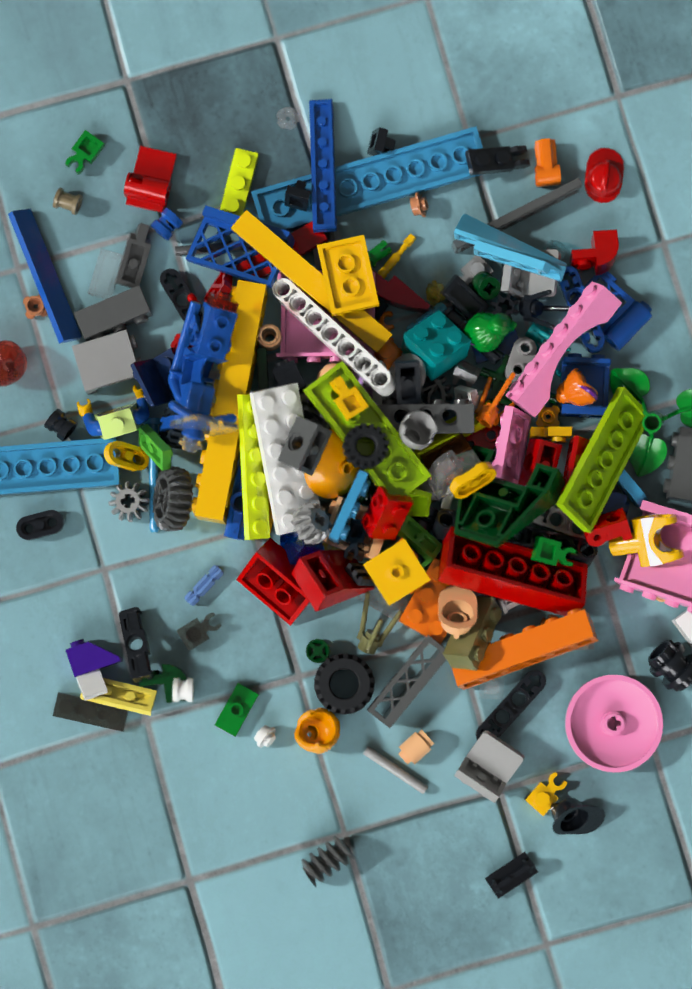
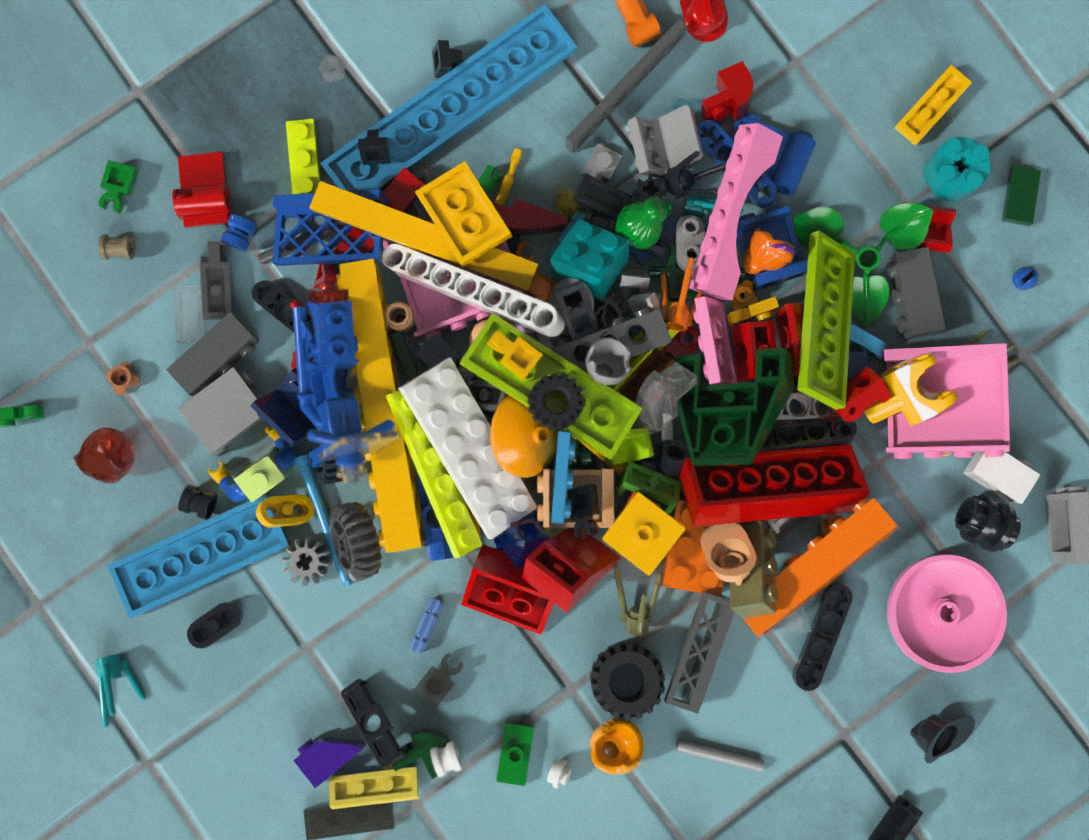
camera: 25 degrees left, 0 degrees up
blue tile [8,209,82,344] -> none
white tile [76,669,108,701] -> none
bright green plate [139,424,173,471] -> none
dark grey brick [277,416,332,476] -> none
light grey gear [291,503,333,545] -> none
dark green wheel [306,639,330,663] -> none
blue tile [309,99,337,233] -> none
black tile [345,563,376,586] -> none
red bracket [362,486,414,540] -> none
light nougat brick [398,729,434,765] -> none
nougat plate [410,192,429,217] -> none
yellow plate [450,462,497,499] -> none
medium azure wedge [454,214,567,282] -> none
light grey bracket [454,731,525,803] -> none
black hinge [465,145,530,175] -> none
dark green wheel [472,271,501,300] -> none
yellow plate [525,772,567,816] -> none
green plate [531,536,576,566] -> none

